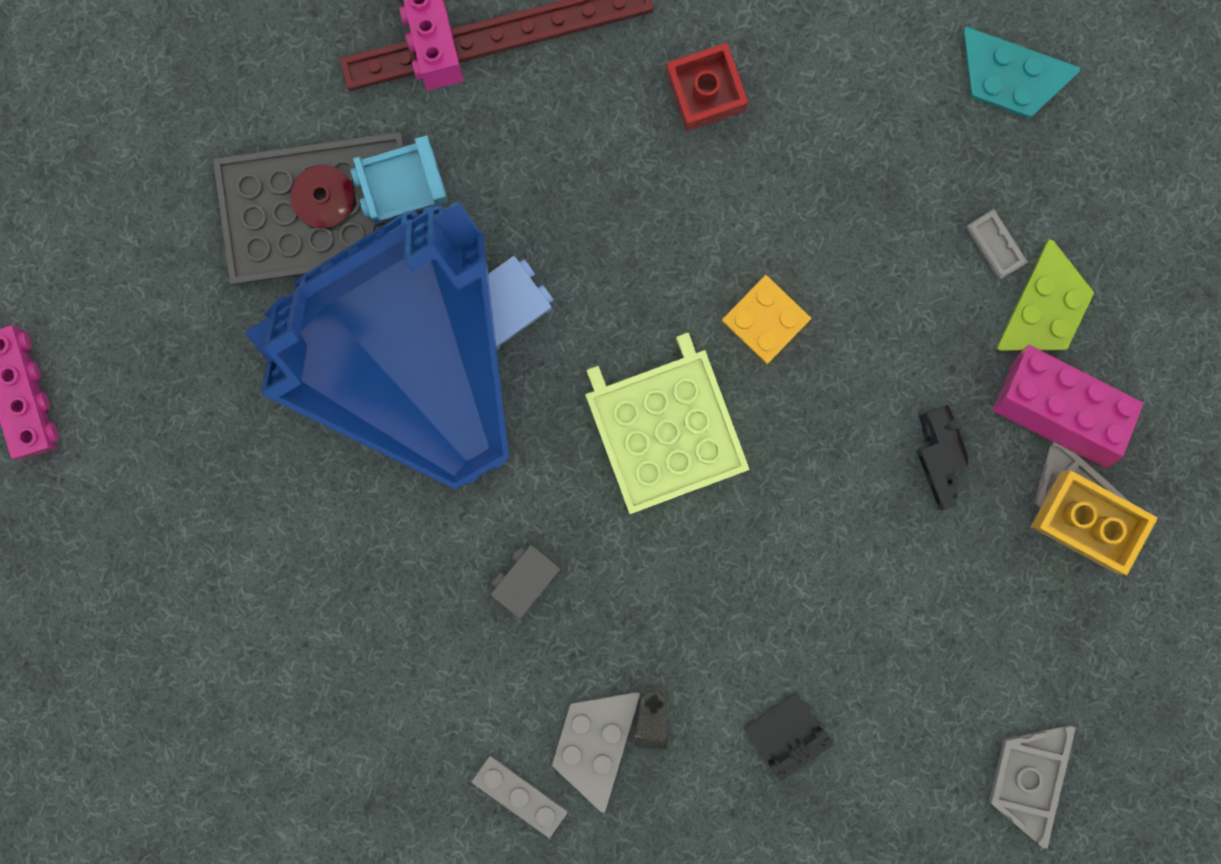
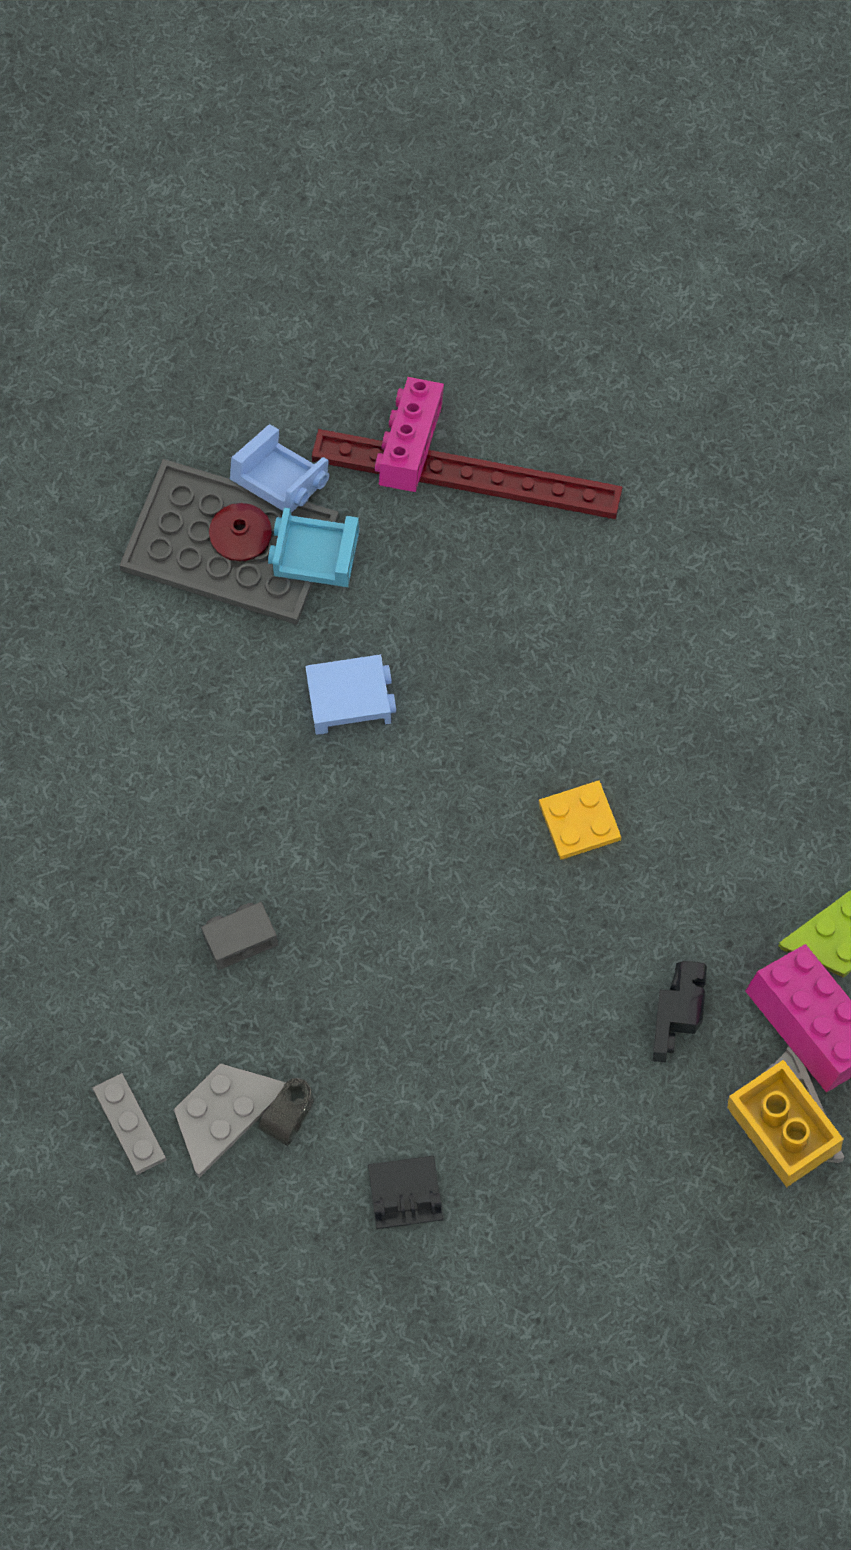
camera: 25 degrees right, 20 degrees down
blue piece [245,202,509,489] -> none
yellowish green plate [585,333,750,514] -> none
red brick [665,43,748,131] -> none
light grey plate [965,209,1028,280] -> none
light grey wing [989,725,1076,849] -> none
none -> light blue panel [230,424,329,513]

